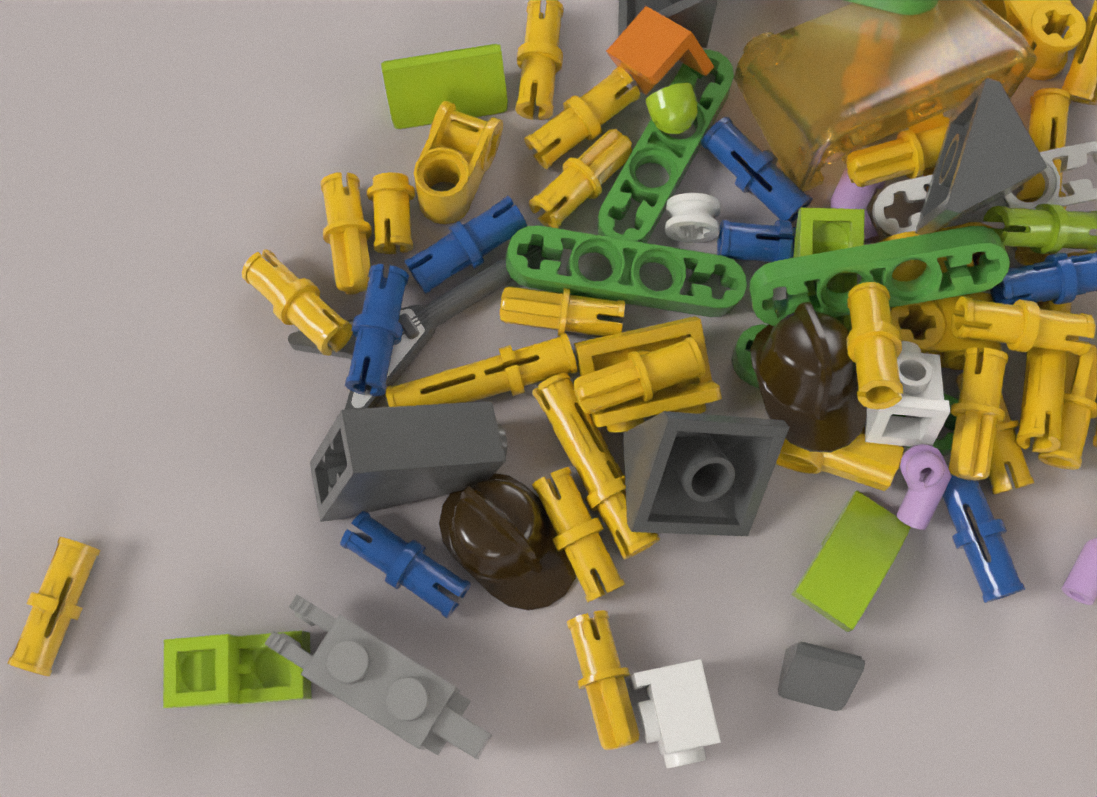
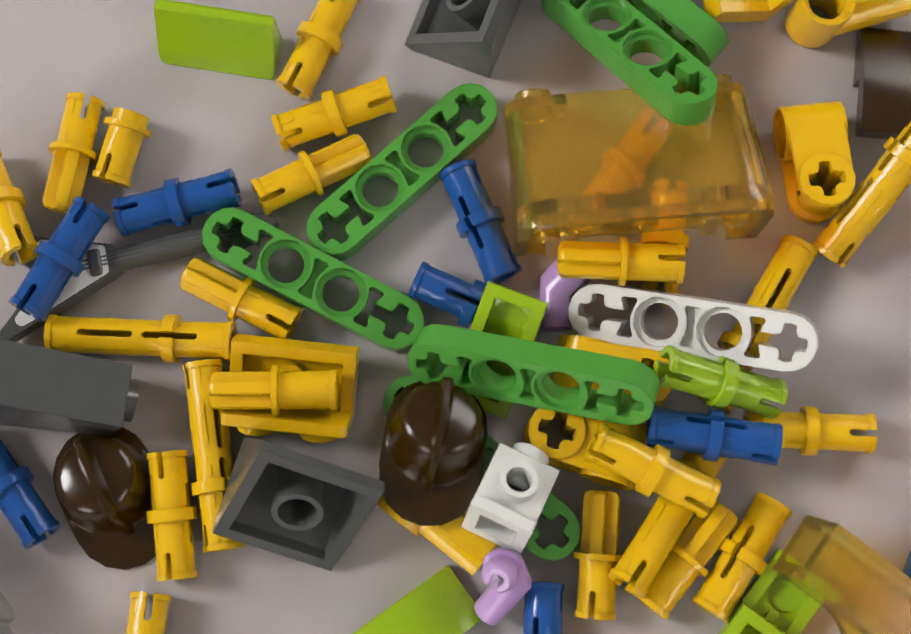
camera: 25 degrees right, 5 degrees up
yellow piece [414,101,503,225] -> none
orange panel [606,6,714,95] -> none
lime hinge [645,83,698,134] -> none
white bush [665,193,721,243] -> none
yellow pin [846,282,903,410] -> none
dark grey slope [915,78,1047,235] -> none
yellow axle [949,347,1008,481] -> none

